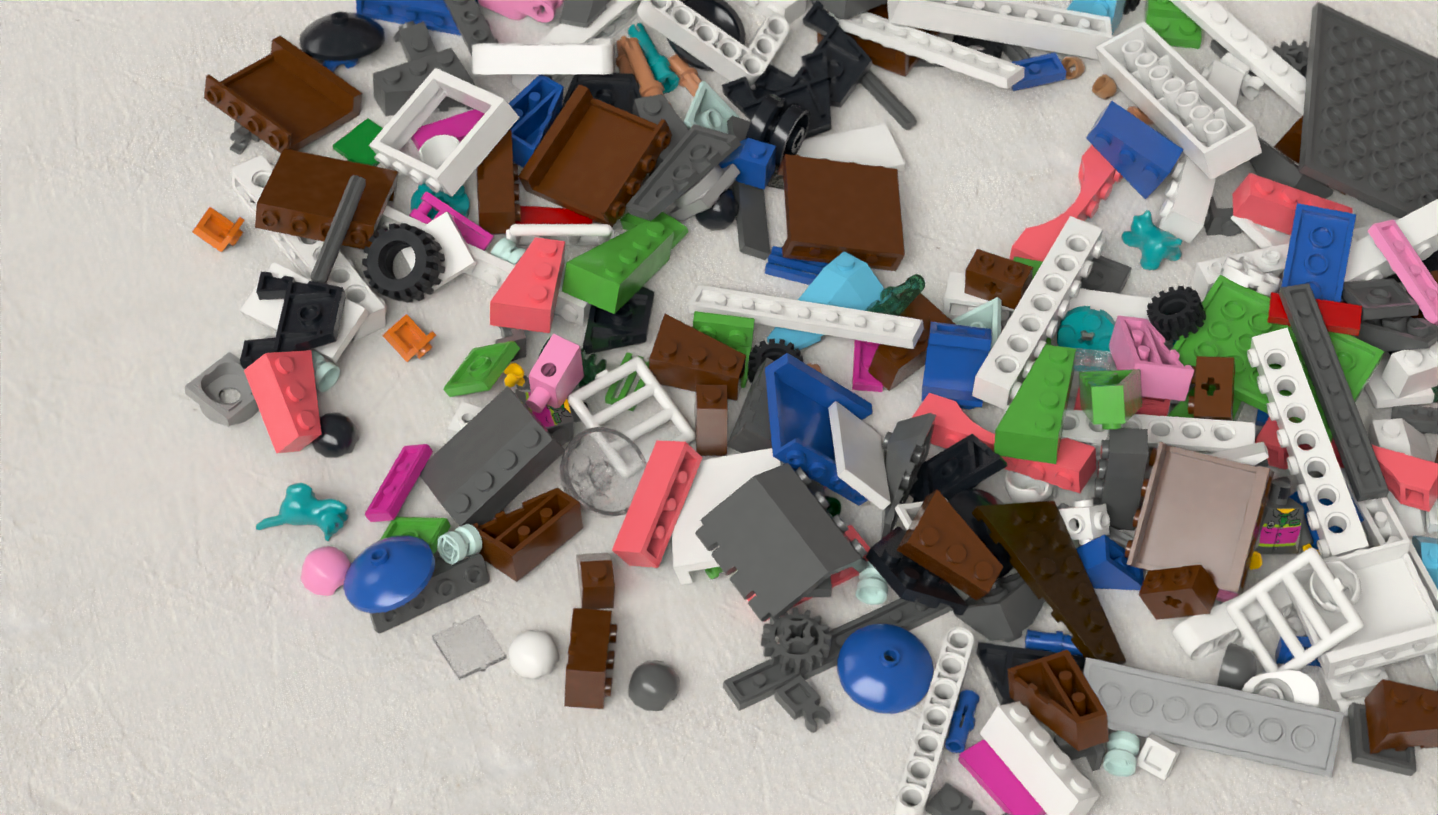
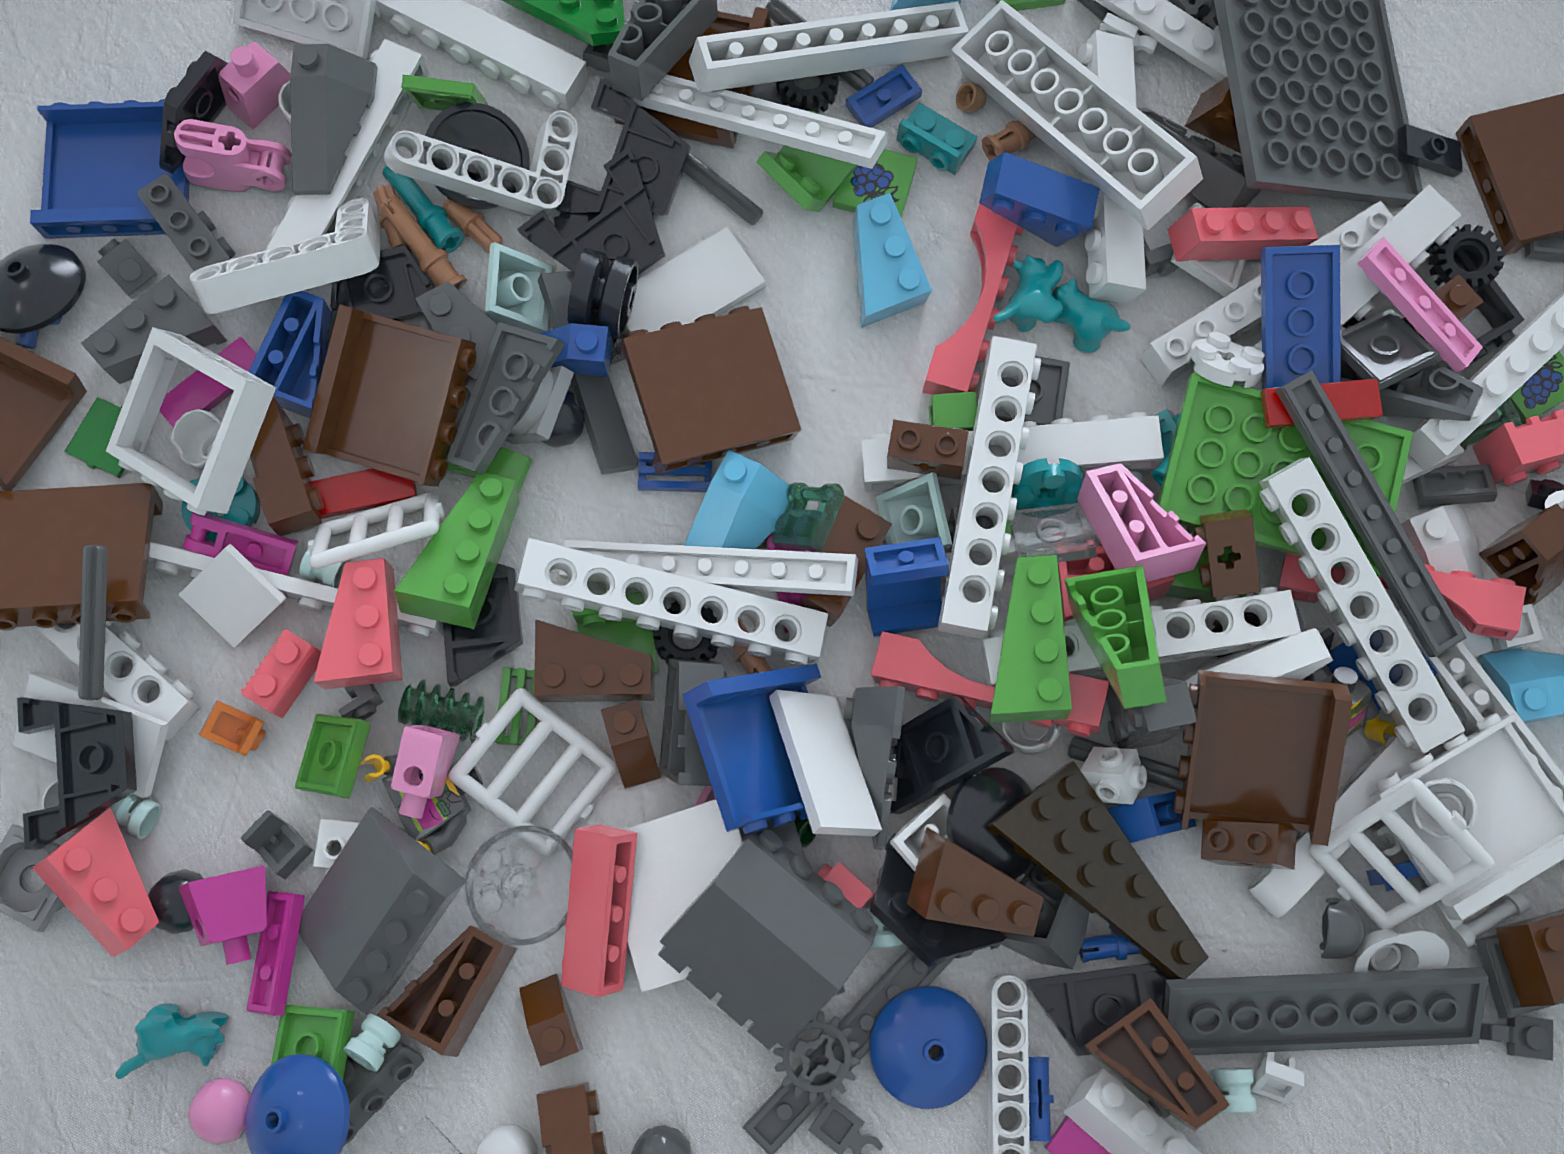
camera: 15 degrees left, 25 degrees up
black tyre [362,223,445,303] -> none
medium nougat hinge [1061,56,1085,79] -> none
black tyre [1146,286,1206,341] -> none
none -> dark pink torso [179,865,267,965]
none -> coral brick [241,630,321,719]
none -> dark grey bracket [241,810,313,879]
none -> white brick [514,538,828,666]
none -> bright green bracket [756,111,858,212]
none -> bright green tile [832,149,918,218]
none -> medium azure wedge [852,193,932,328]
none -> teal bracket [896,102,978,175]
none -> teal animal [993,255,1064,333]
none -> dark grey plate [1480,1015,1553,1060]

